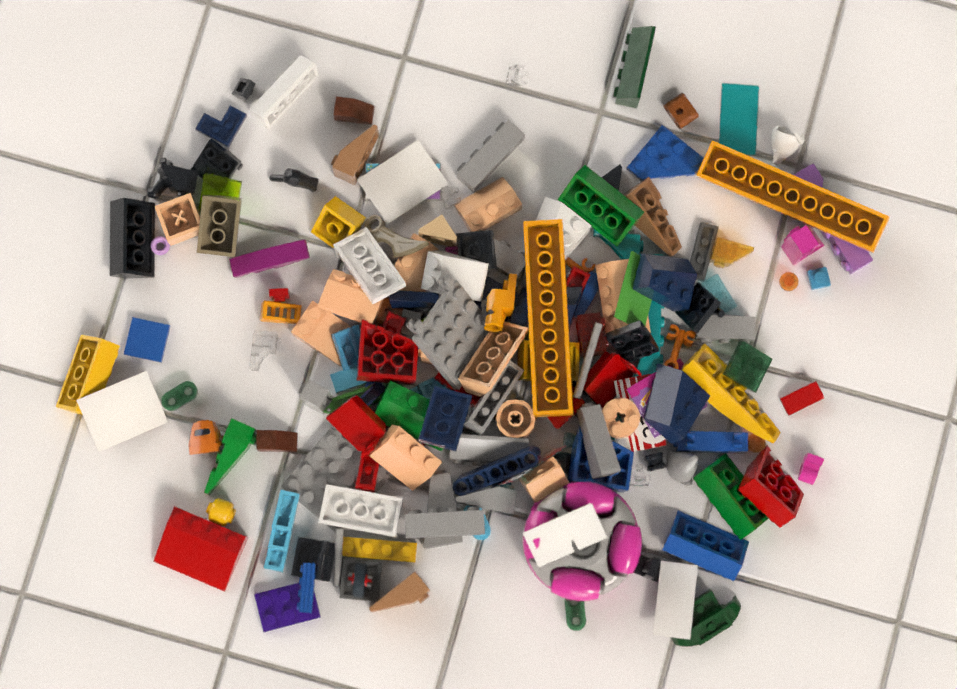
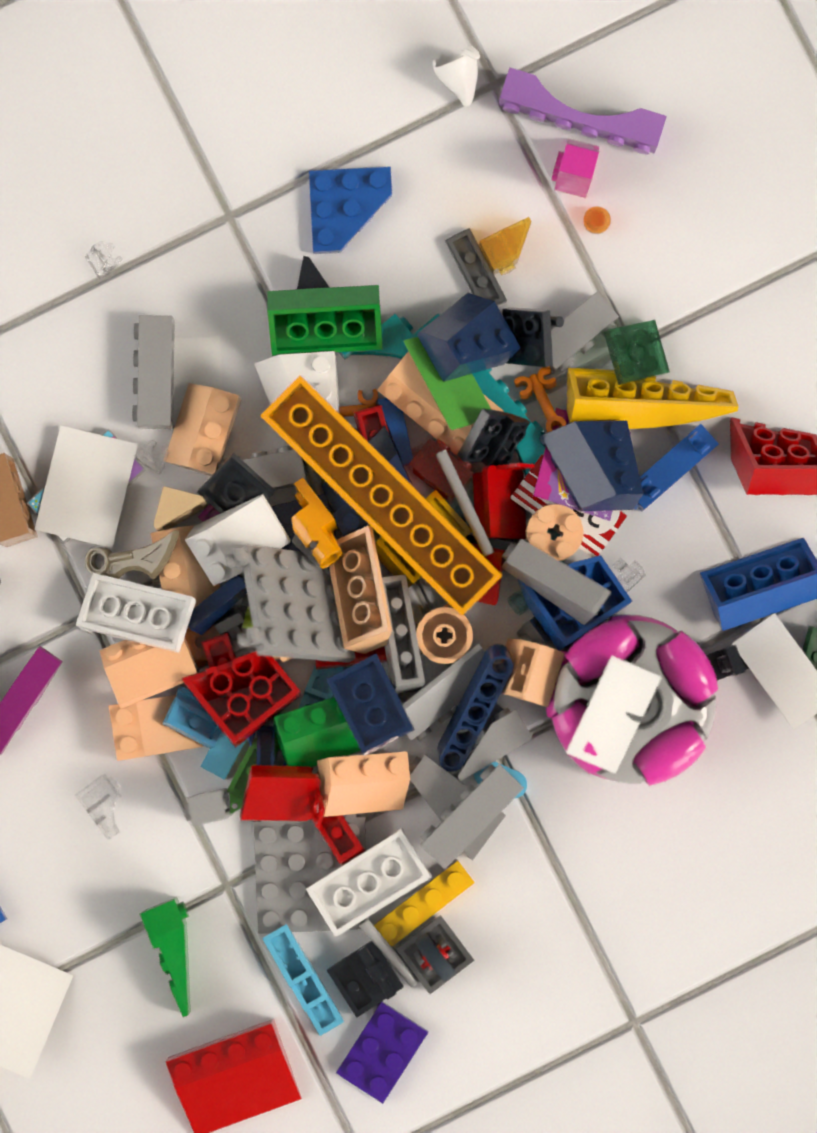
camera: 40 degrees left, 5 degrees up
clear green plate [161,381,198,411] -> none
orange helmet [188,420,224,455] -> none
yellow head [206,498,236,526] -> none
copper slope [256,430,298,452] -> none
light orange slope [260,300,302,324] -> none
red plate [269,288,290,302] -> none
blue piece [297,563,316,613] -> none
yellow slope [311,196,366,249] -> none
medium nougat slope [369,572,430,613] -> none
sticker [497,445,568,486] -> none
clear green plate [564,599,586,631] -> none
dark green slope [613,26,656,109] -> none
medium nougat wedge [623,177,682,257] -> none
black wheel [644,452,666,472] -> none
dark orange piece [663,93,699,129] -> none
light grey hat [666,450,698,486] -> none
green slope [693,453,769,540] -> none
light orange brick [697,141,890,254] -> none
clear light blue plate [701,274,737,314] -> none
teal sticker [719,83,759,155] -> none
clear orange plate [748,434,766,453] -> none
red slope [780,381,824,416] -> none
dark pink leg [797,453,824,485] -> none
dark azure plate [807,267,831,290] -> none

